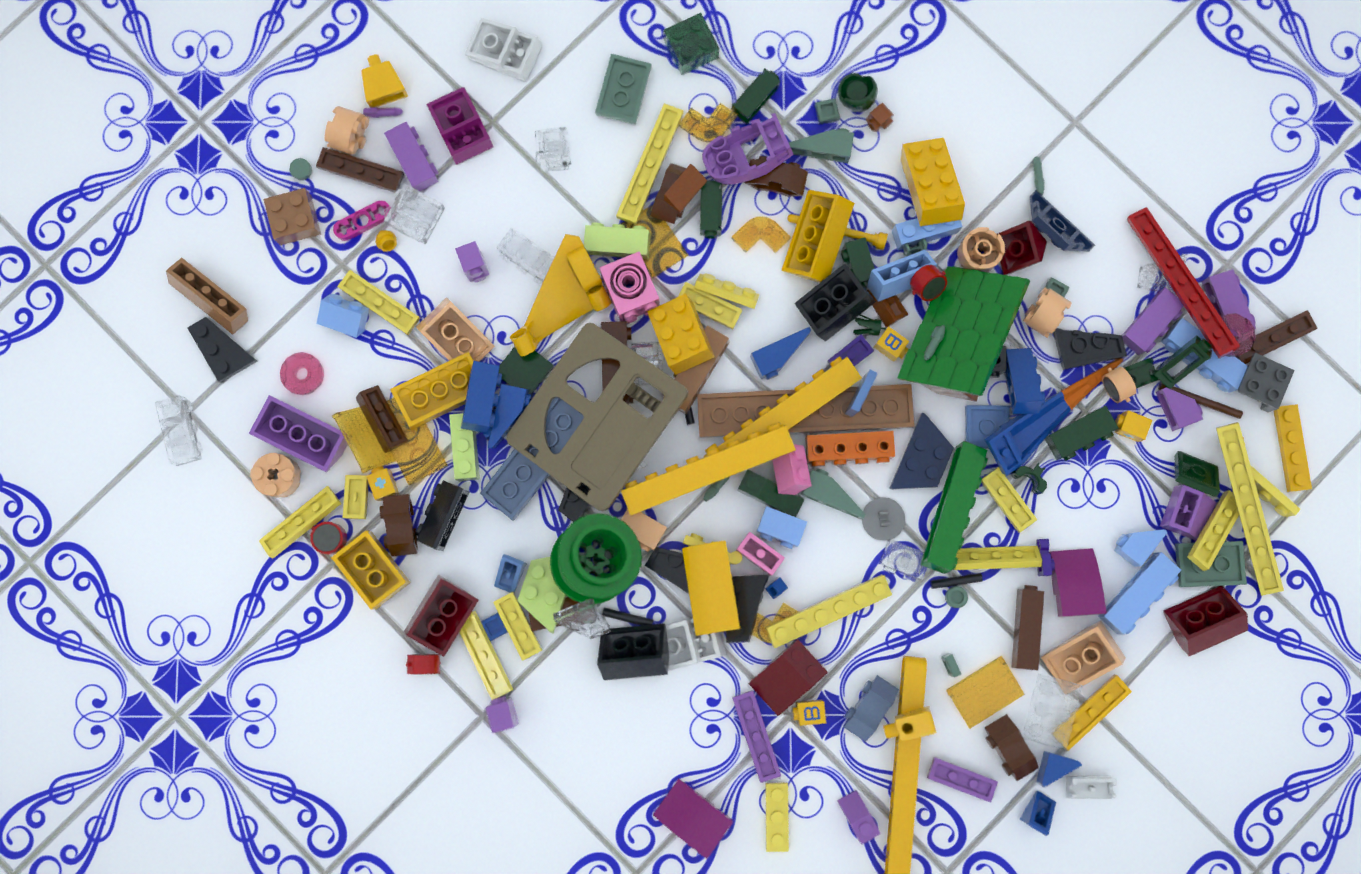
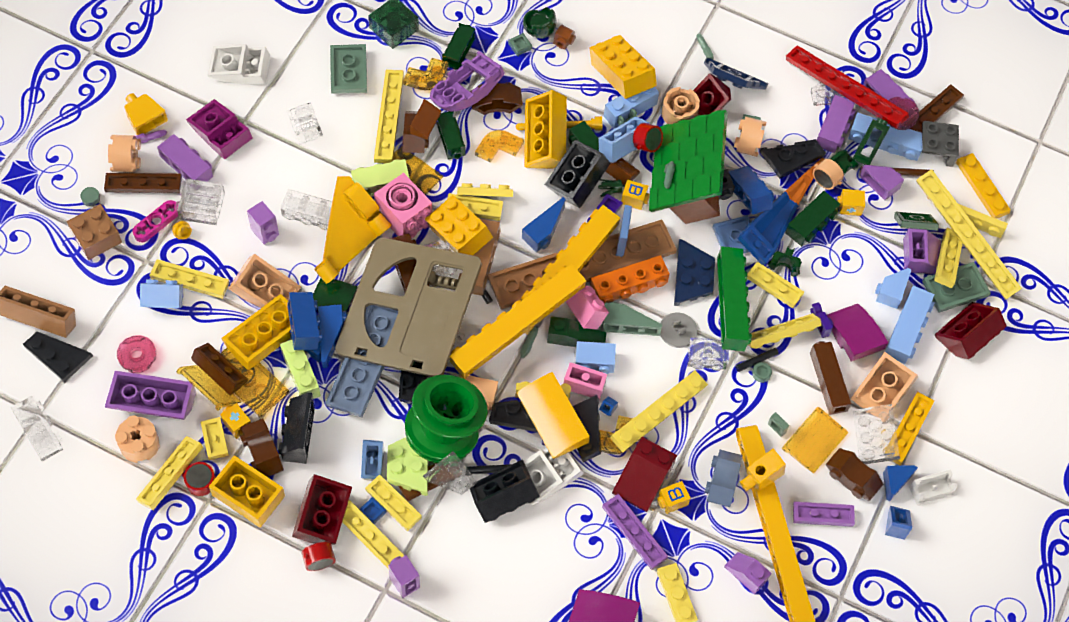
camera: 20 degrees left, 20 degrees down
sand green slope [788,128,854,163] -> none

